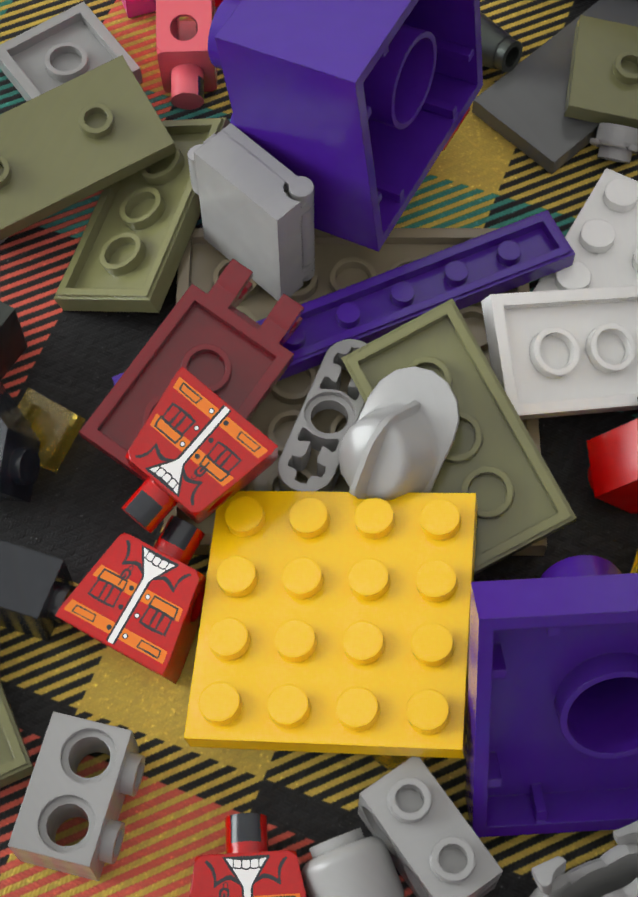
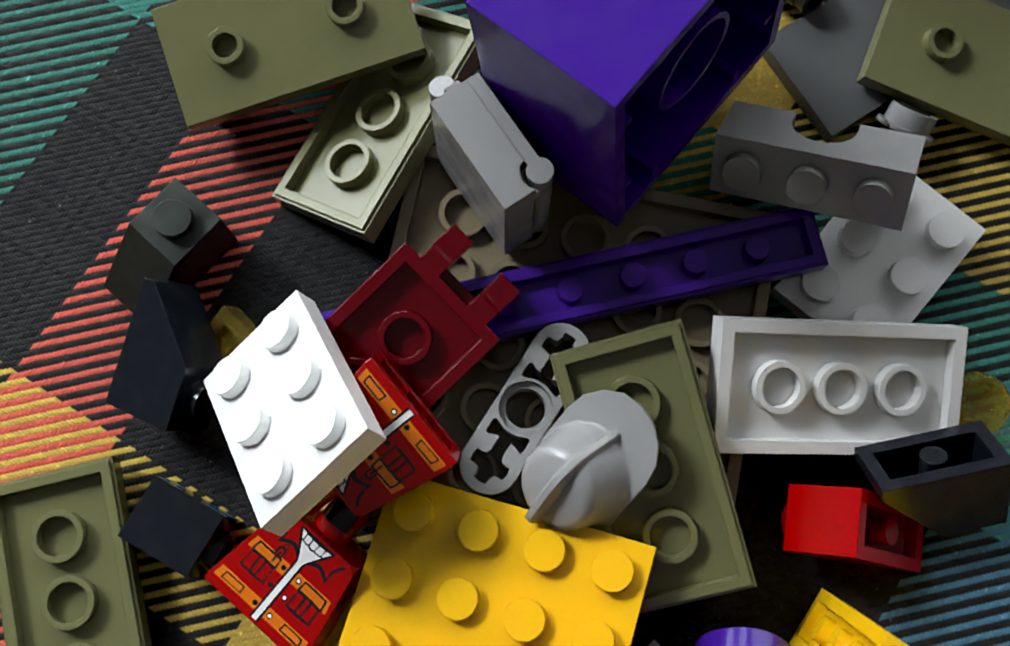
camera: 10 degrees right, 15 degrees up
none -> white plate [203,290,387,537]
none -> light grey arch [709,101,926,231]

